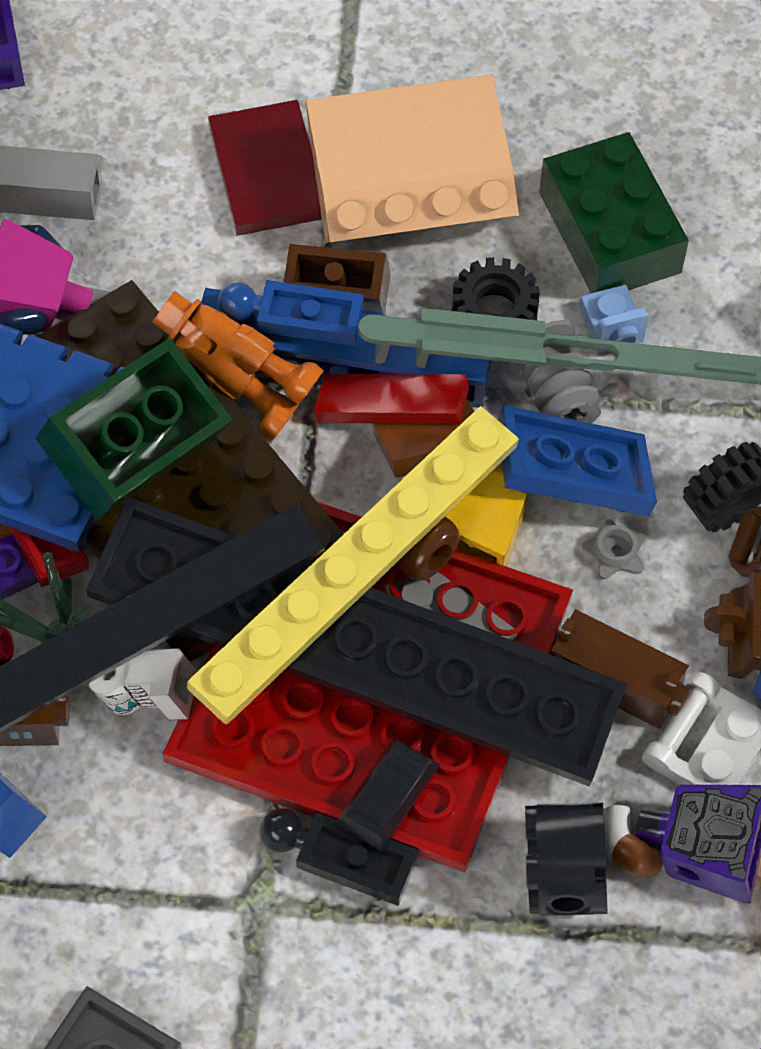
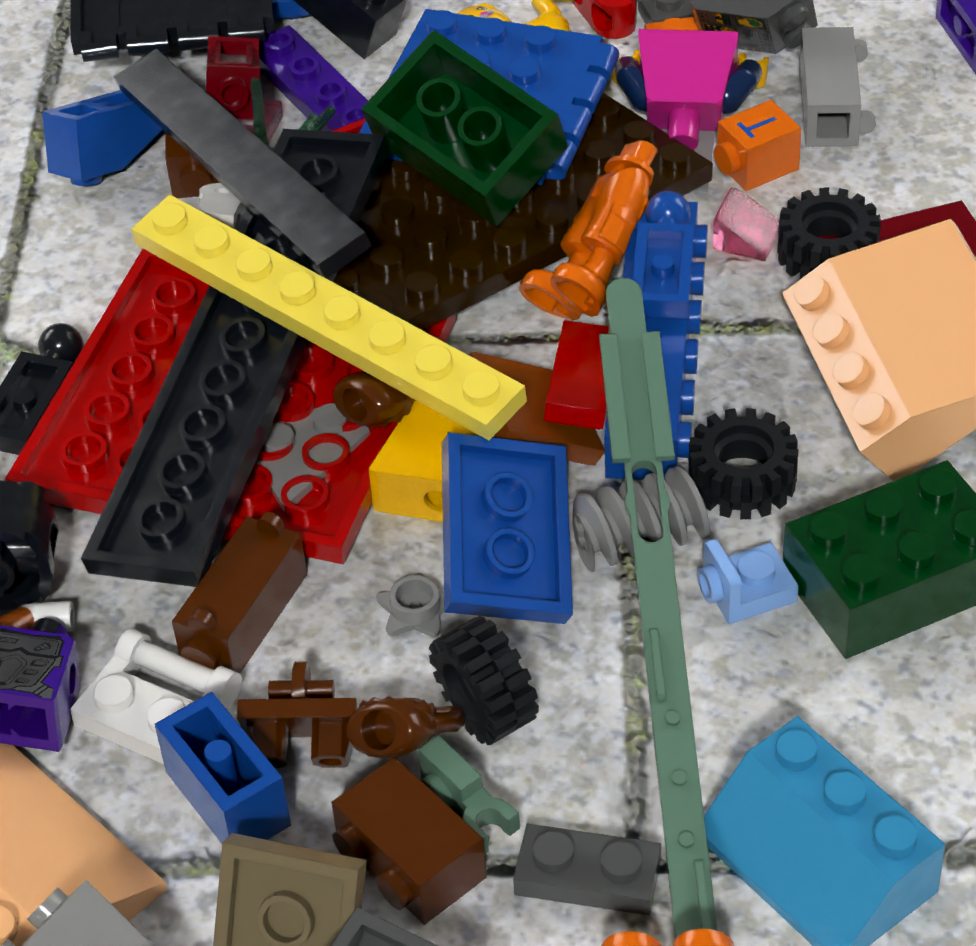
camera: 90 degrees right, 15 degrees down
reddish brown brick [284,244,391,315] -> none
black tile [335,737,440,852] -> none
none -> clear pink slope [713,187,779,261]
none -> orange brick [714,100,801,191]
none -> black tyre [777,187,881,279]

